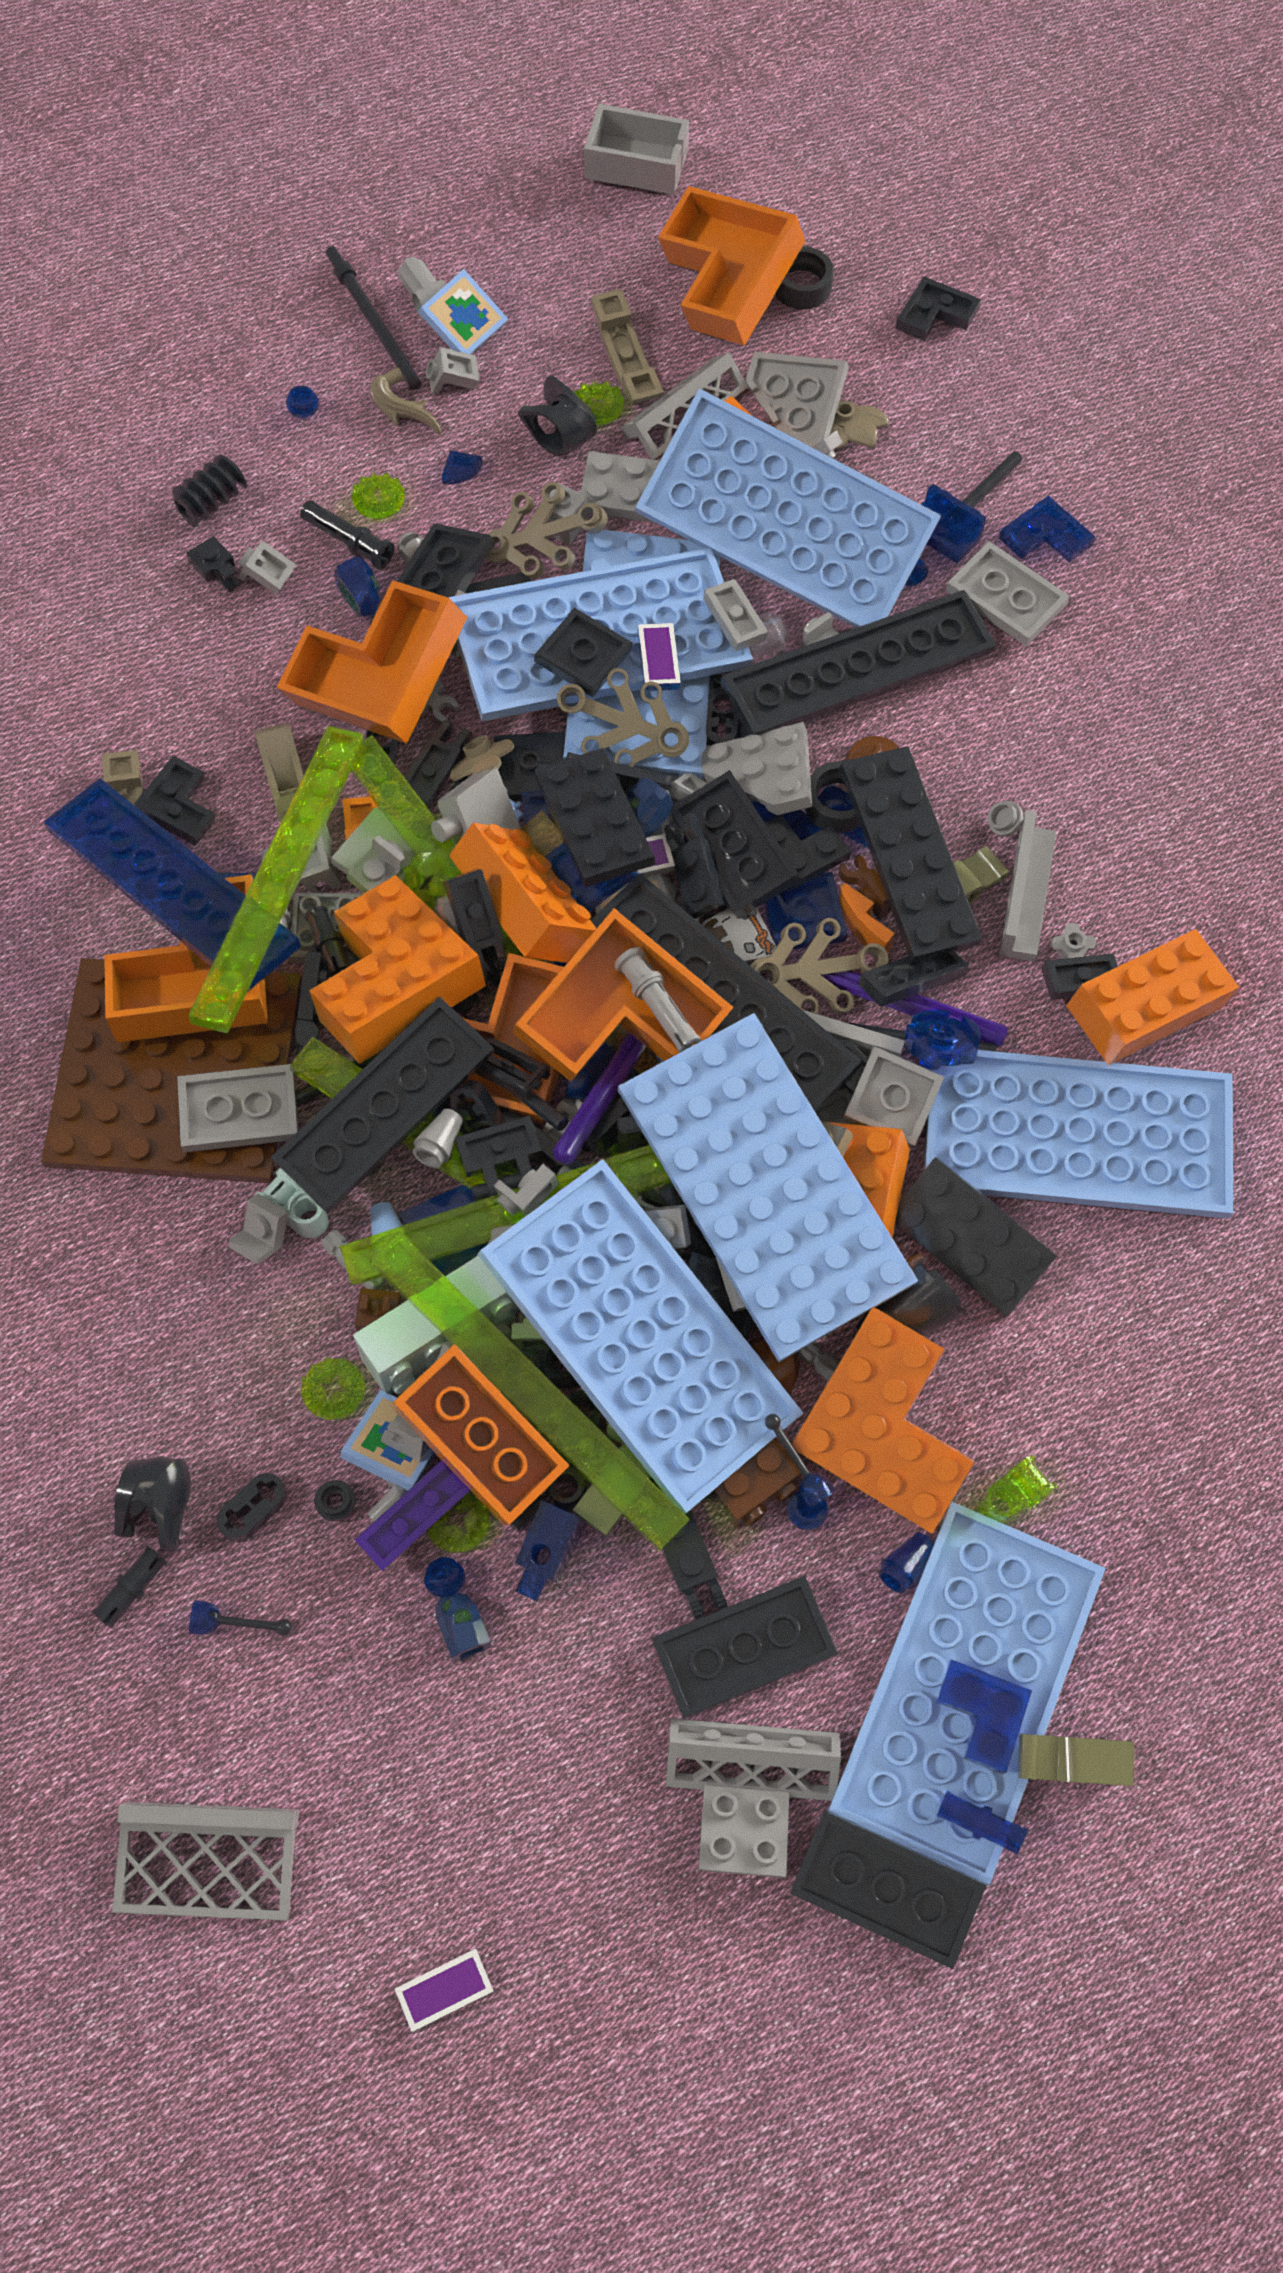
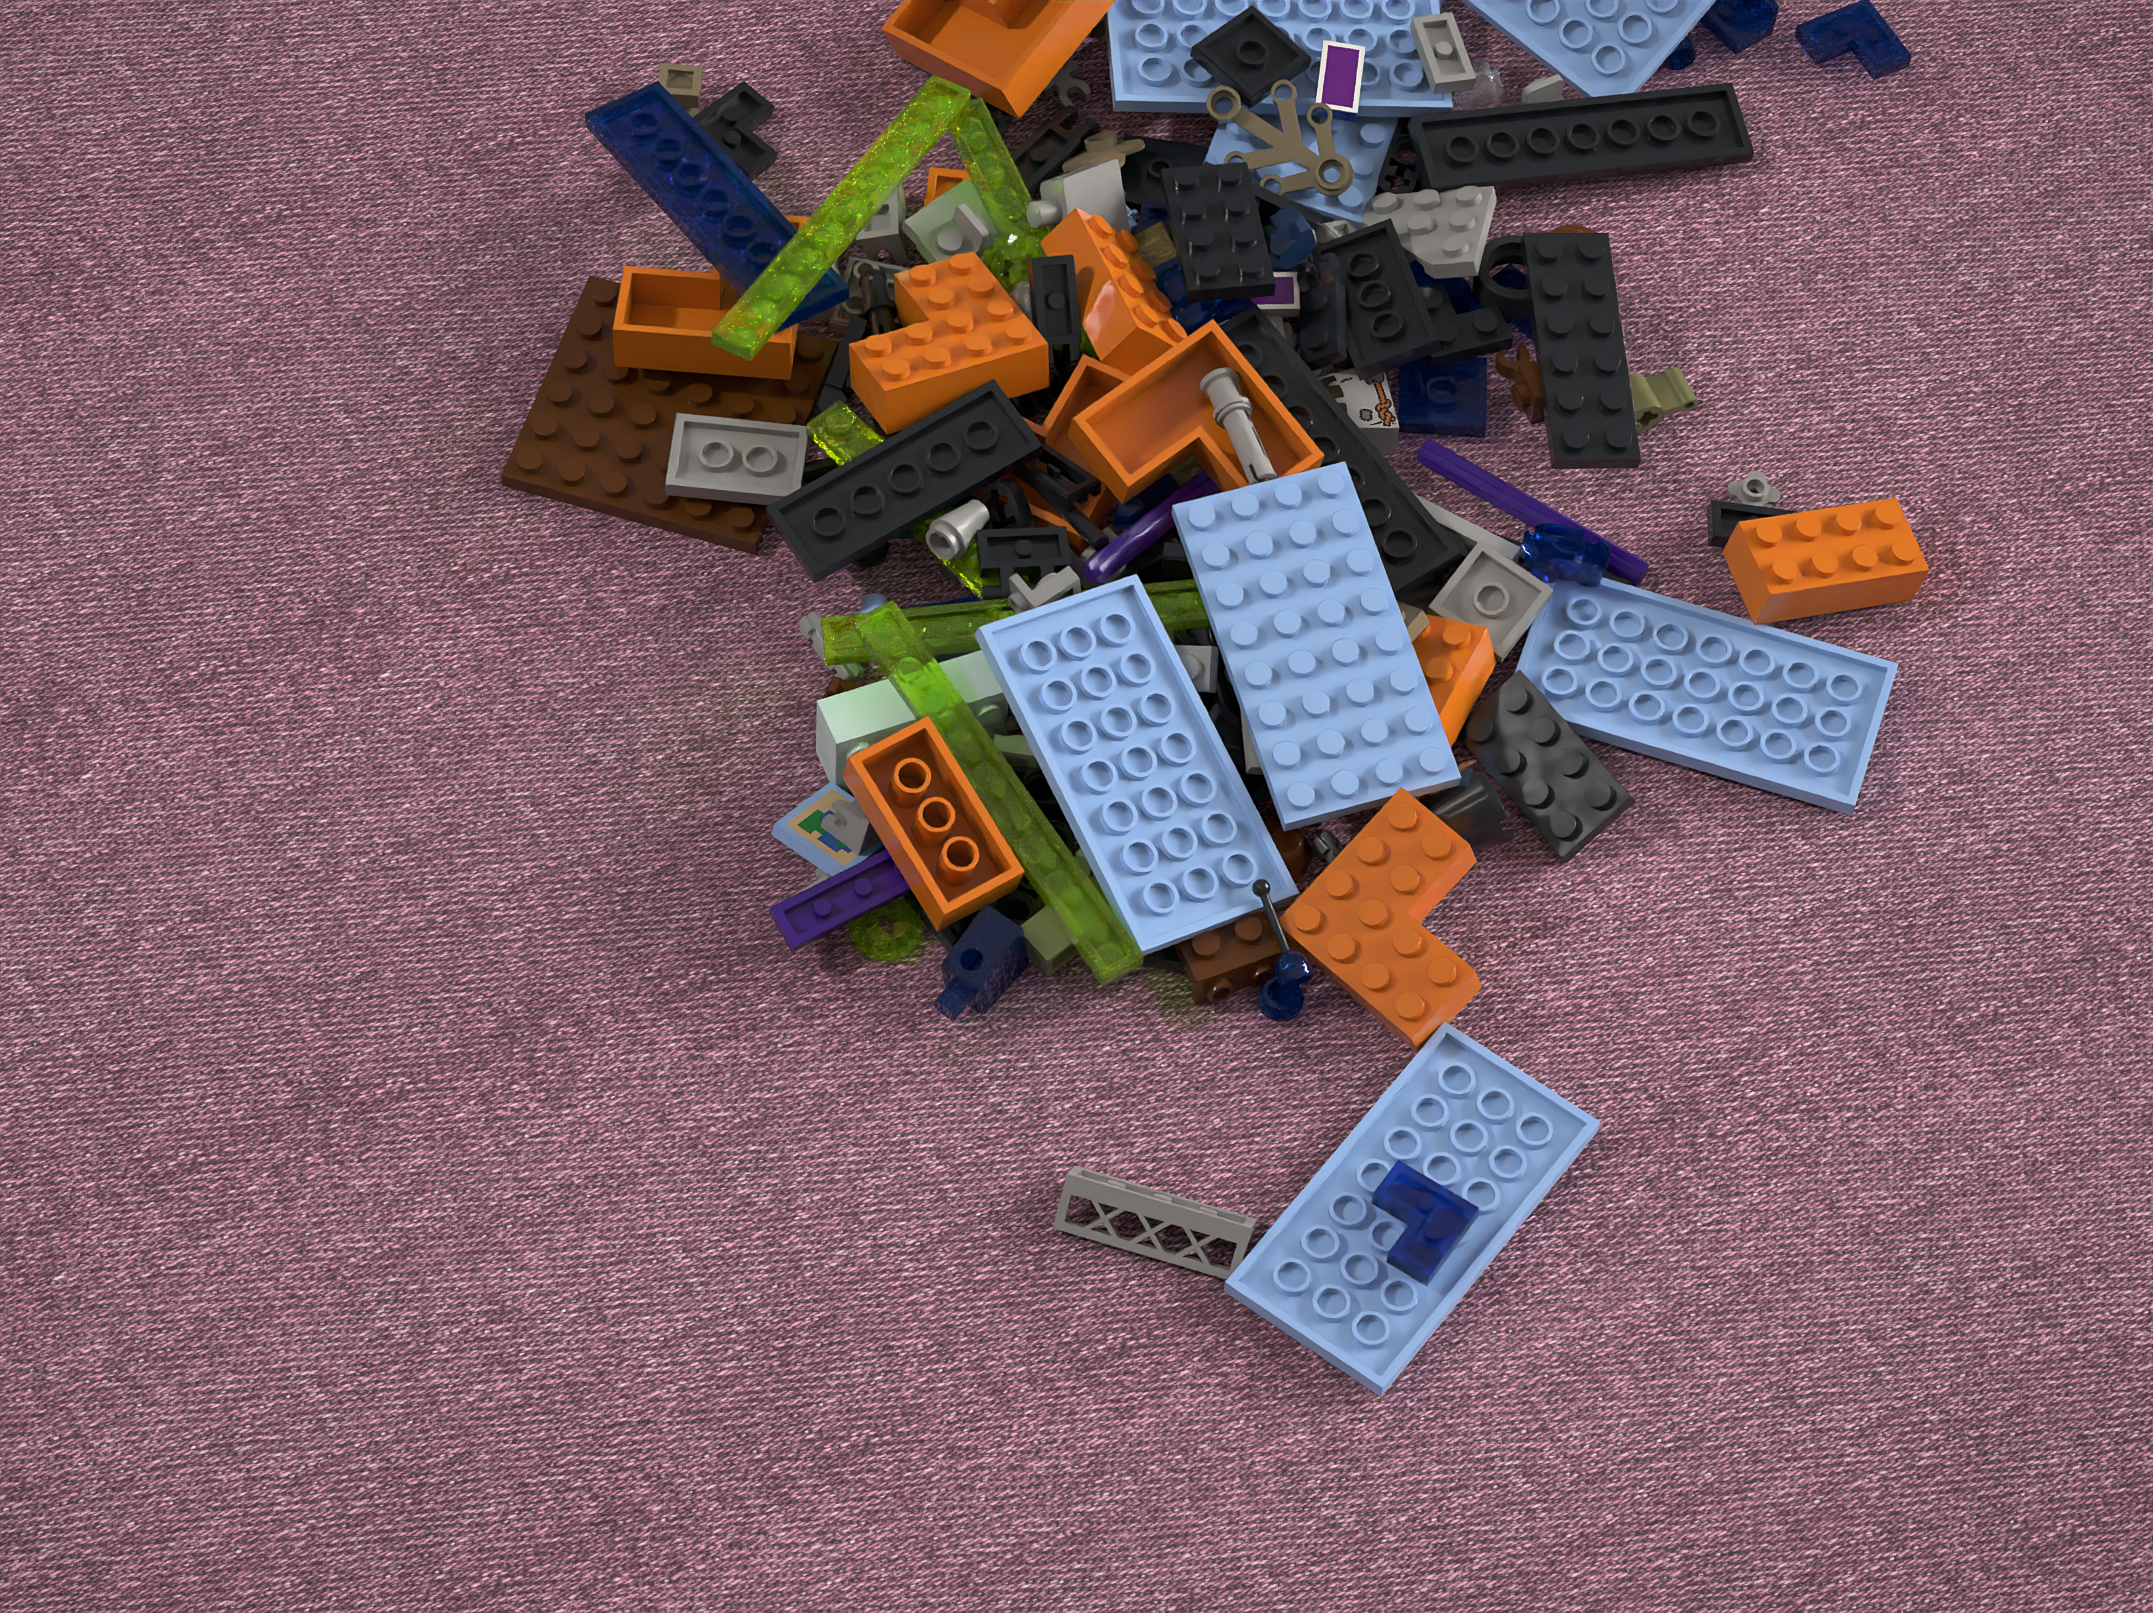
camera: 10 degrees right, 10 degrees down
black pin [91,1546,167,1629] -> none
light grey fence [112,1802,299,1920] -> none
black helmet [114,1456,191,1552] -> none
hinge [189,1600,292,1636] -> none
black beam [217,1473,287,1542] -> none
light grey bracket [229,1194,288,1264] -> none
dark tan arch [254,722,313,822] -> none
light aqua piece [254,1168,329,1238] -> none
clear neon green gear [300,1357,365,1420] -> none
black plate [314,1480,356,1522] -> none
dark purple tile [395,1949,494,2032] -> none
clear blue plate [424,1557,466,1597] -> none
dark blue rock [435,1591,492,1663] -> none
black hinge [649,1506,728,1621] -> none
black plate [651,1576,838,1719] -> none
light grey hinge [698,1785,789,1878] -> none
dark tan plant [750,918,888,1014] -> none
black plate [790,1809,986,1969] -> none
orange slope [837,883,895,953] -> none
black plate [858,951,969,1007] -> none
clear blue cone [878,1532,934,1594] -> none
clear blue pin [936,1790,1028,1855] -> none
light grey plate [946,541,1070,647] -> none
clear neon green piece [979,1454,1059,1525] -> none
light grey plate [988,801,1023,837] -> none
light grey fence [999,810,1057,962] -> none
olive piece [1018,1734,1134,1786] -> none

